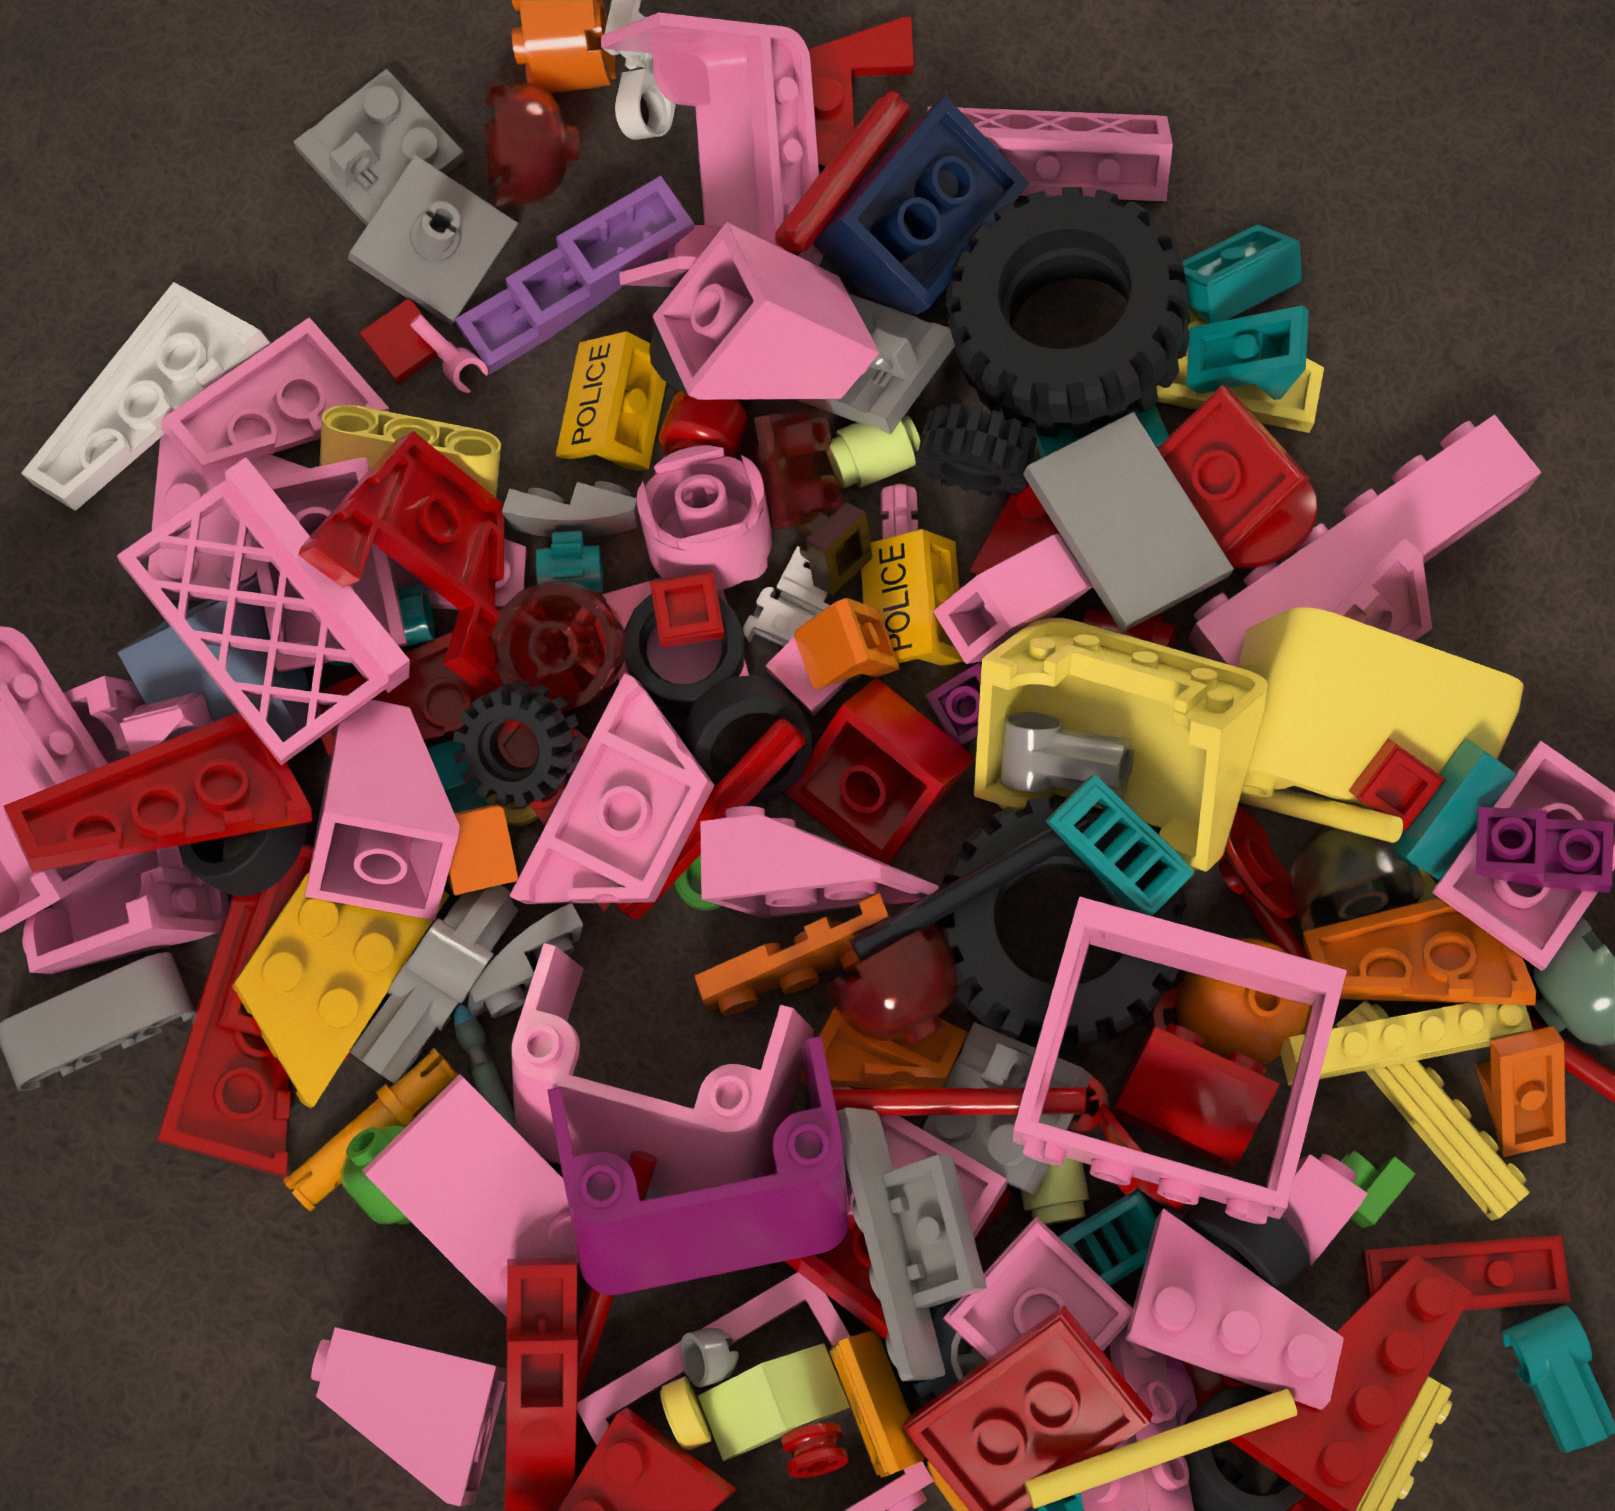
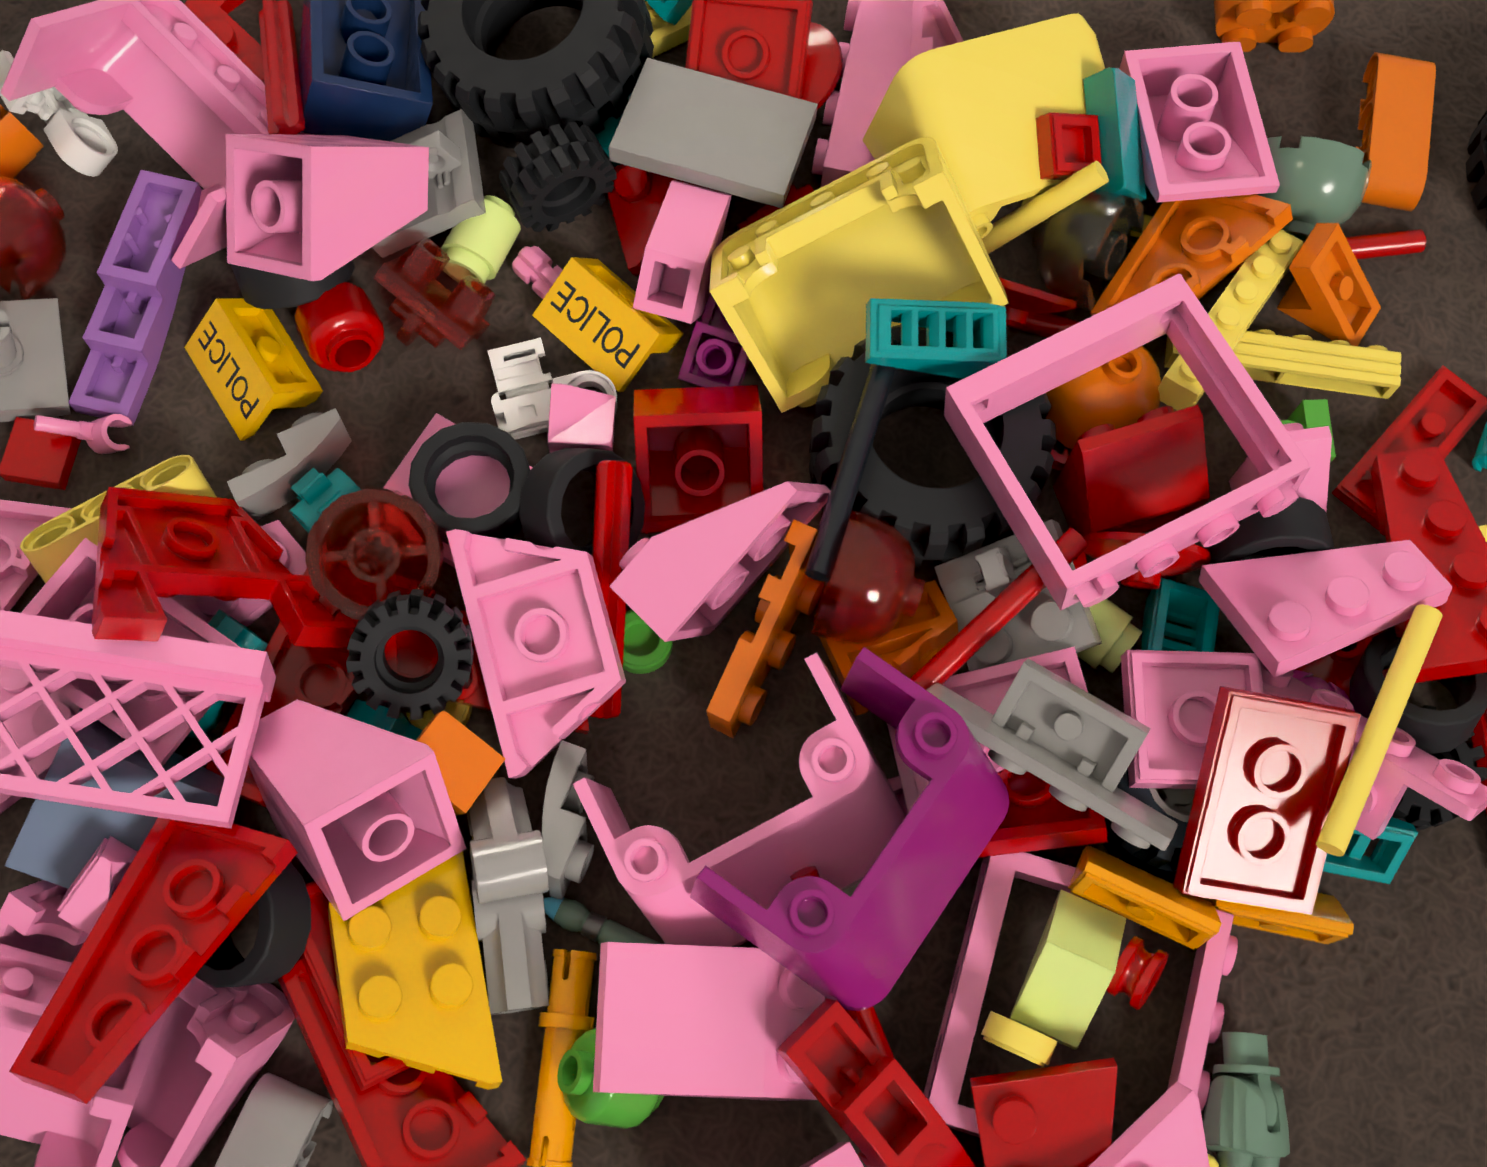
camera: 45 degrees left, 5 degrees down
bright pink brick [637,445,772,590] -> none
red tile [650,571,724,648] -> none
light grey hinge [680,1328,739,1388] -> none
orange slope [794,598,900,690] -> none
dark brown tile [795,503,873,595] -> none
light grey piece [1000,712,1134,798] -> none
magenta slope [1475,807,1614,893] -> none

